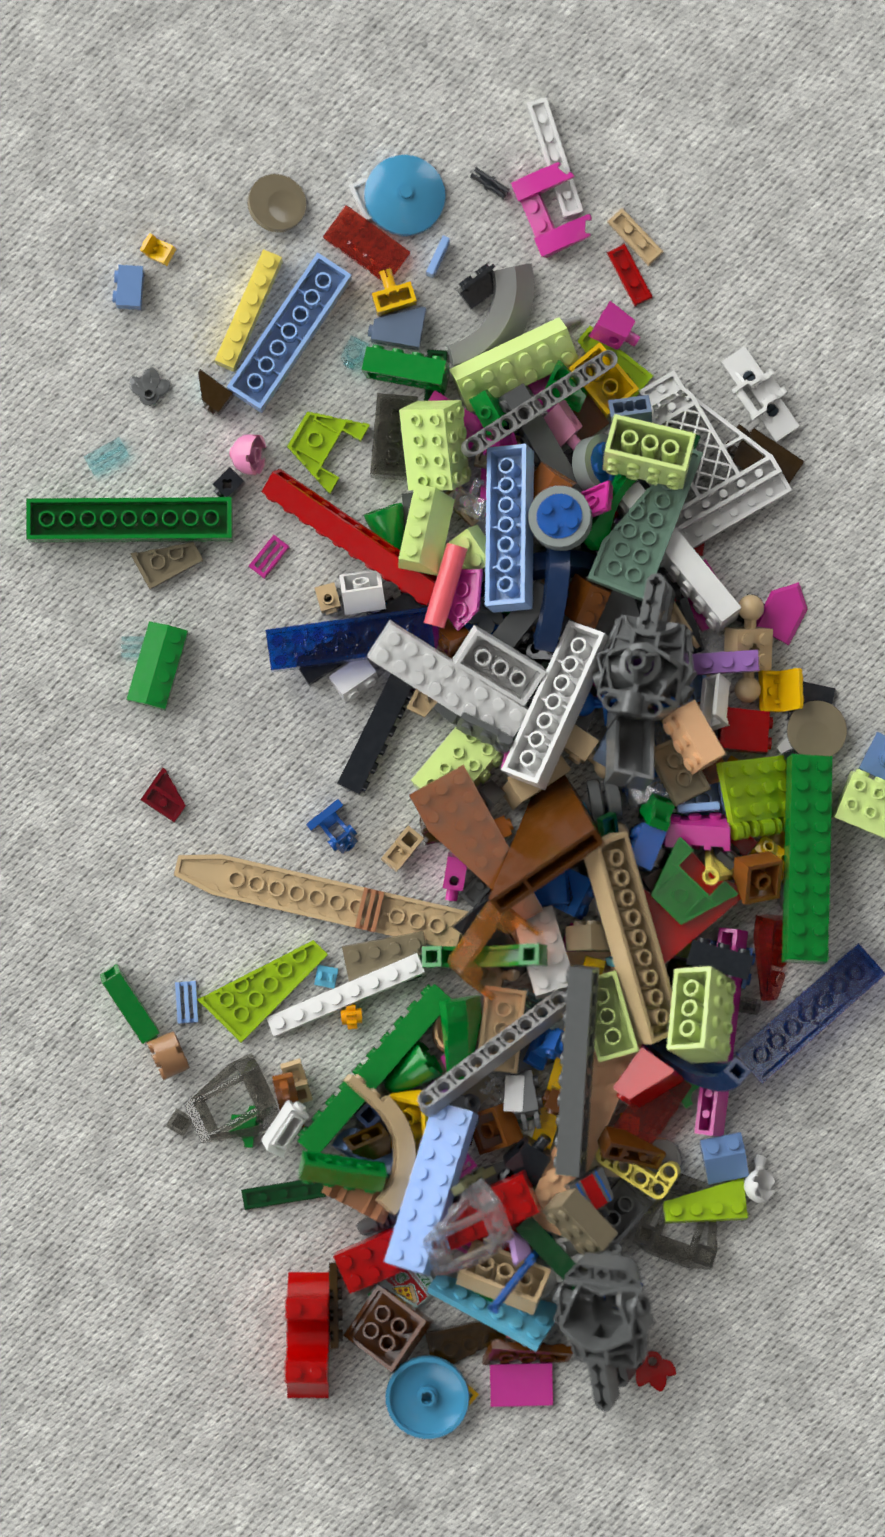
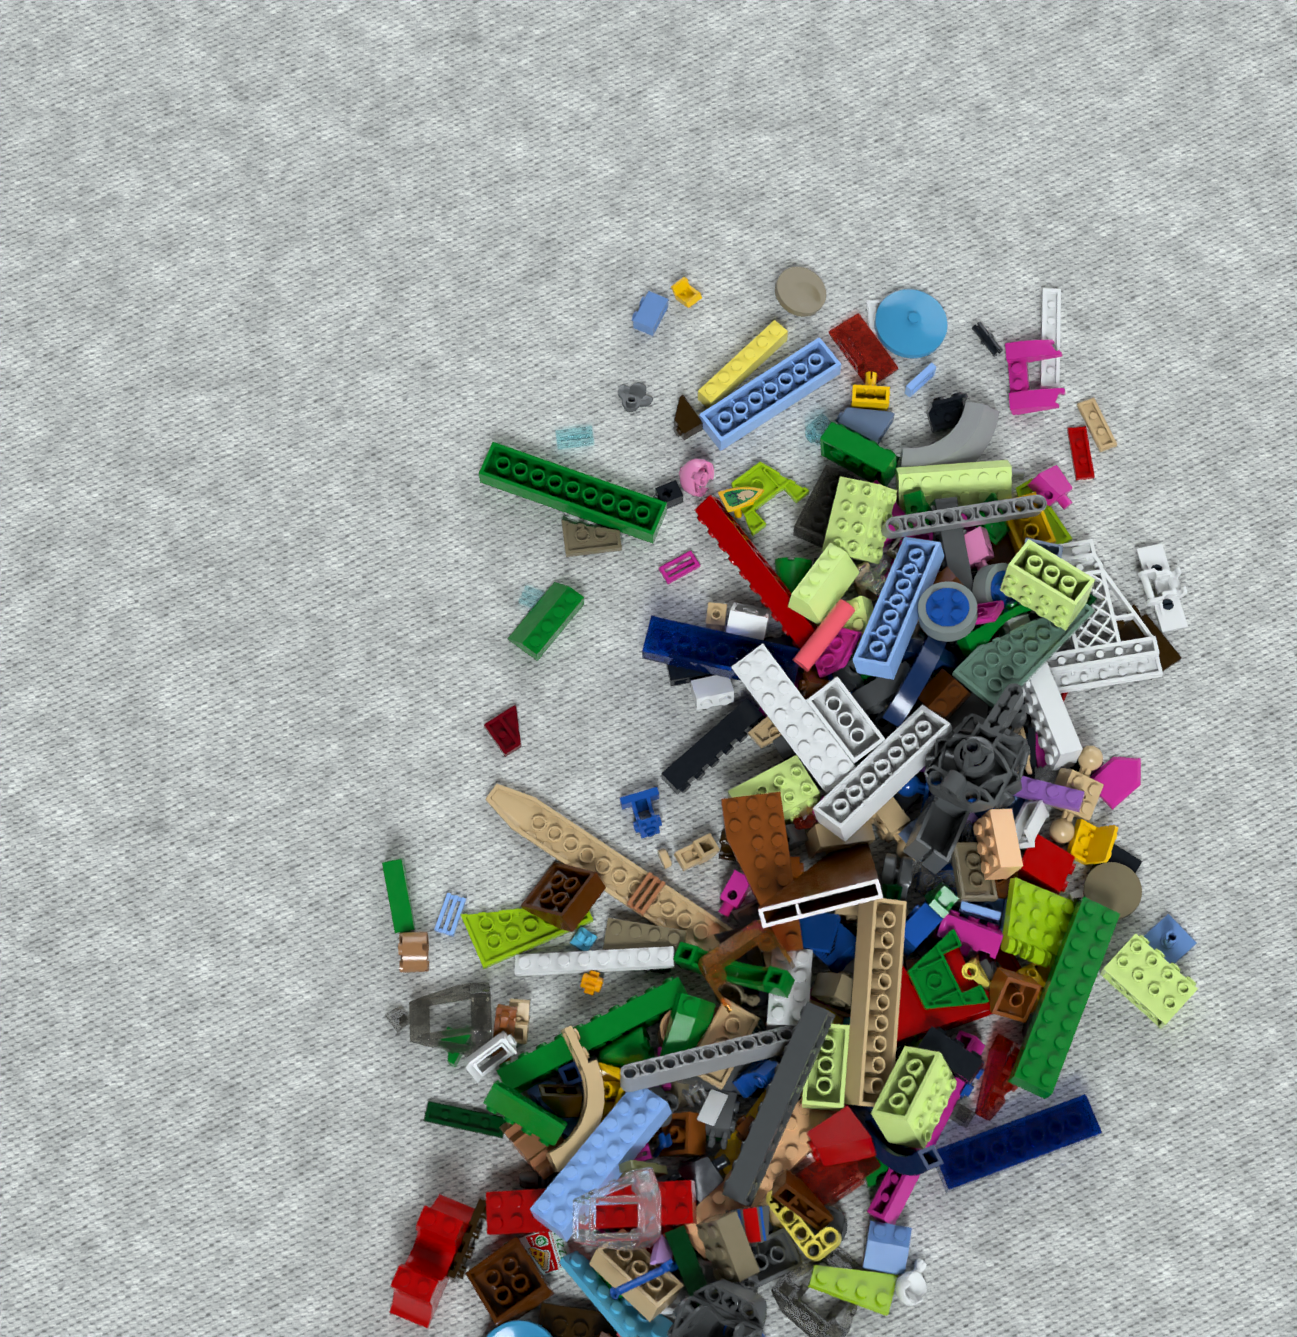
camera: 25 degrees right, 15 degrees down
dark grey hinge [456,712,513,754] -> none
none -> reddish brown slope [521,862,606,932]
none -> blue hand [653,1133,672,1158]
none -> tan tile [657,848,672,869]
none -> shield [718,487,764,519]
none -> clear red arm [793,814,816,830]

